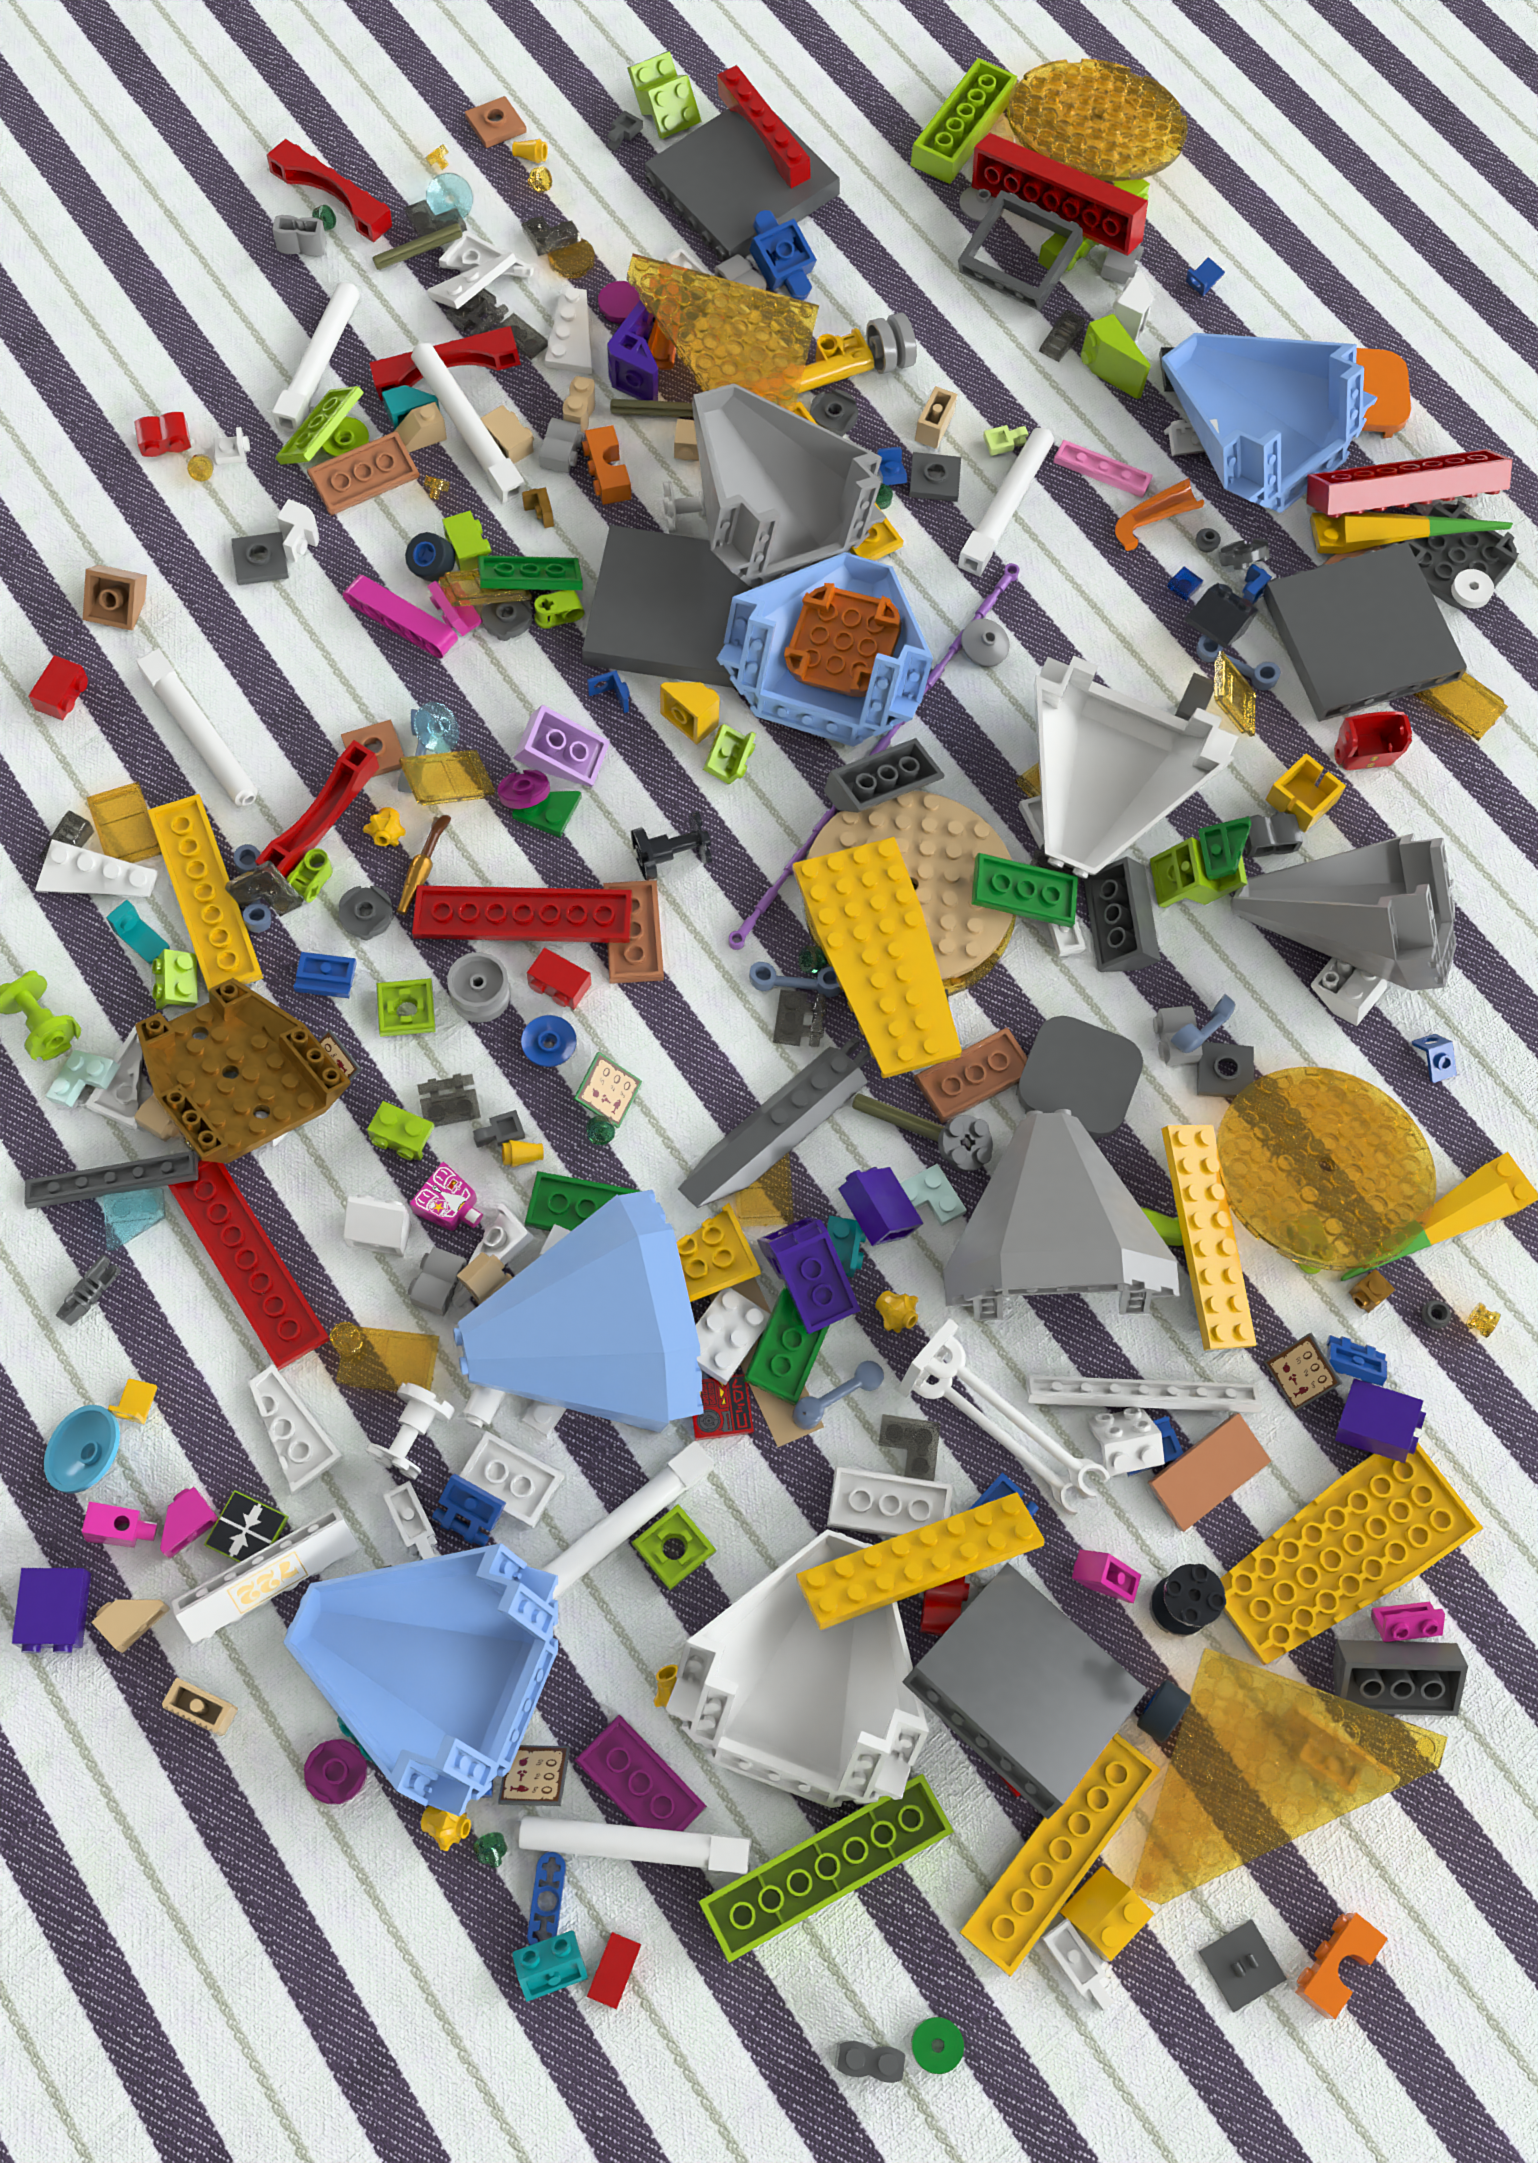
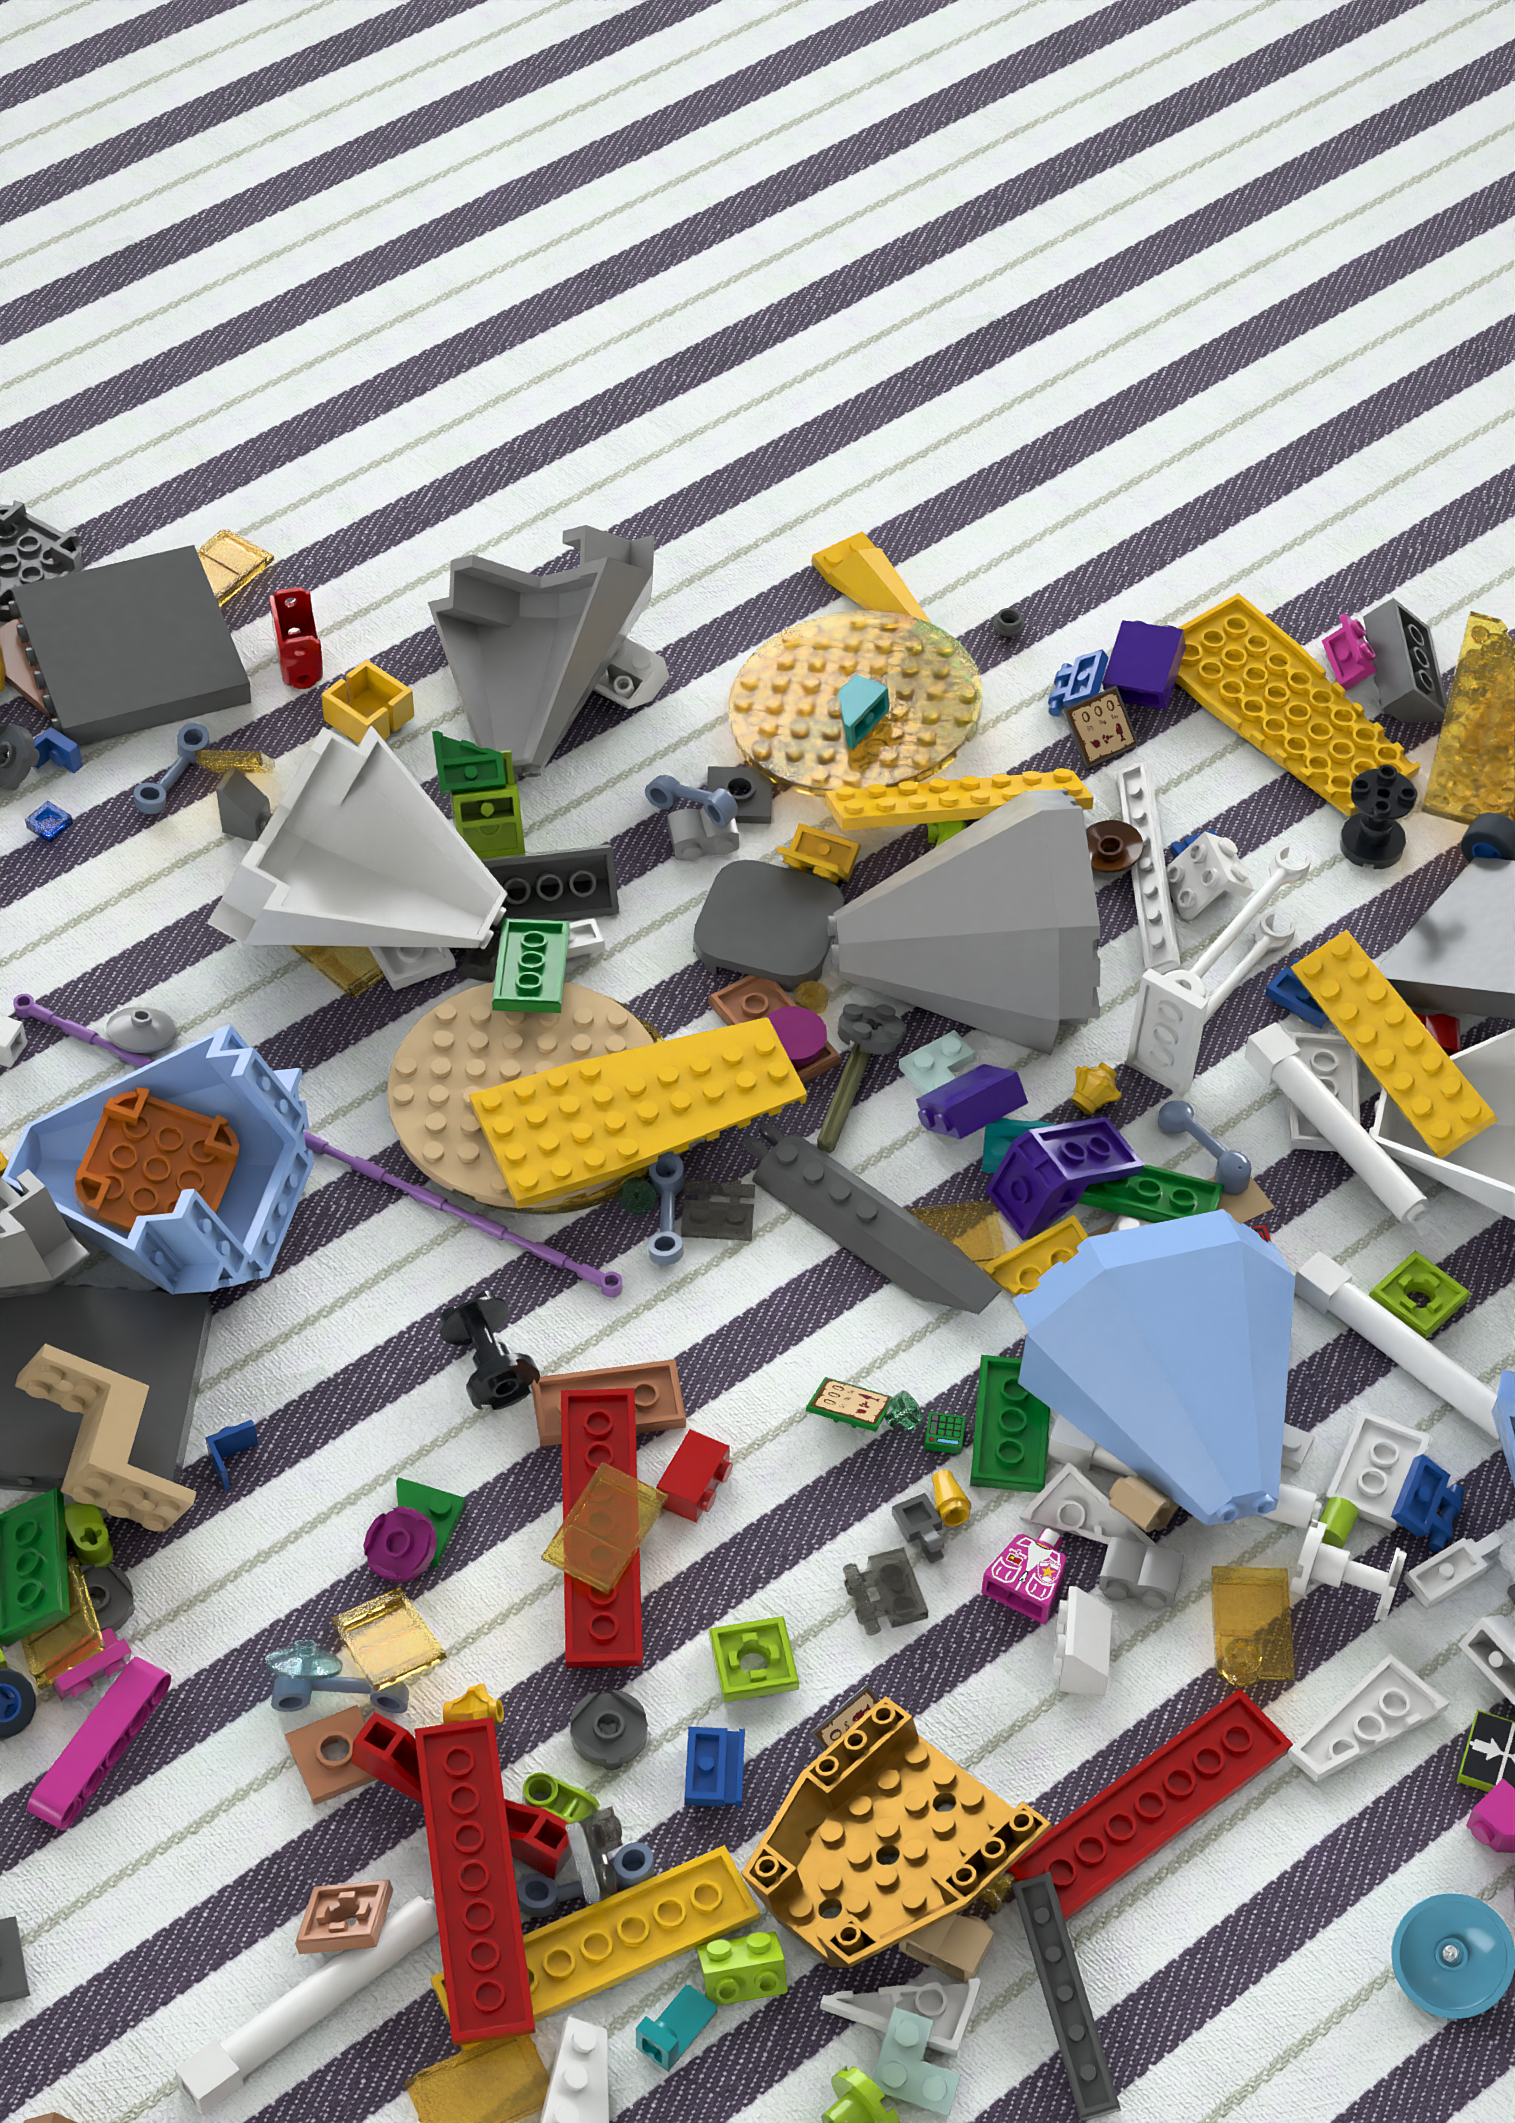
camera: 90 degrees left, 15 degrees down
dark grey hinge [56,1255,121,1326] -> none
clear light blue wing [103,1188,166,1251] -> none
yellow bracket [108,1378,158,1424] -> none
lime bracket [367,1101,434,1161] -> none
pearl gold piece [396,815,451,915] -> none
light grey wheel [447,952,511,1023] -> none
lavender slope [514,705,610,787] -> none
blue dish [521,1015,577,1067] -> none
yellow slope [660,682,720,745] -> none
lime bracket [703,724,756,784] -> none
dark grey slope [824,738,945,813] -> none
clear smoke plate [878,1414,941,1481] -> none
dark pink slope [1072,1549,1141,1604] -> none
nougat tile [1147,1413,1271,1532] -> none
black slope [1184,582,1259,648] -> none
dark grey brick [1245,812,1303,857] -> none
pearl gold bracket [1349,1269,1395,1314] -> none
bracket [1412,1034,1457,1083] -> none
white piece [1451,569,1494,608] -> none
clear yellow wheel [1465,1302,1501,1338] -> none
none -> tan bracket [15,1344,196,1532]
none -> nougat piece [295,1880,393,1954]
none -> red plate [414,1717,536,2046]
none -> clear yellow piece [541,1462,668,1594]
none -> magenta tile [766,1006,827,1067]
none -> yellow bracket [776,823,862,884]
none -> clear yellow tile [795,981,829,1015]
none -> slope [838,673,890,749]
none -> green tile [924,1412,966,1454]
none -> reddish brown dish [1086,820,1143,873]
none -> white brick [1244,1022,1429,1224]
none -> lime piece [1318,1497,1359,1549]

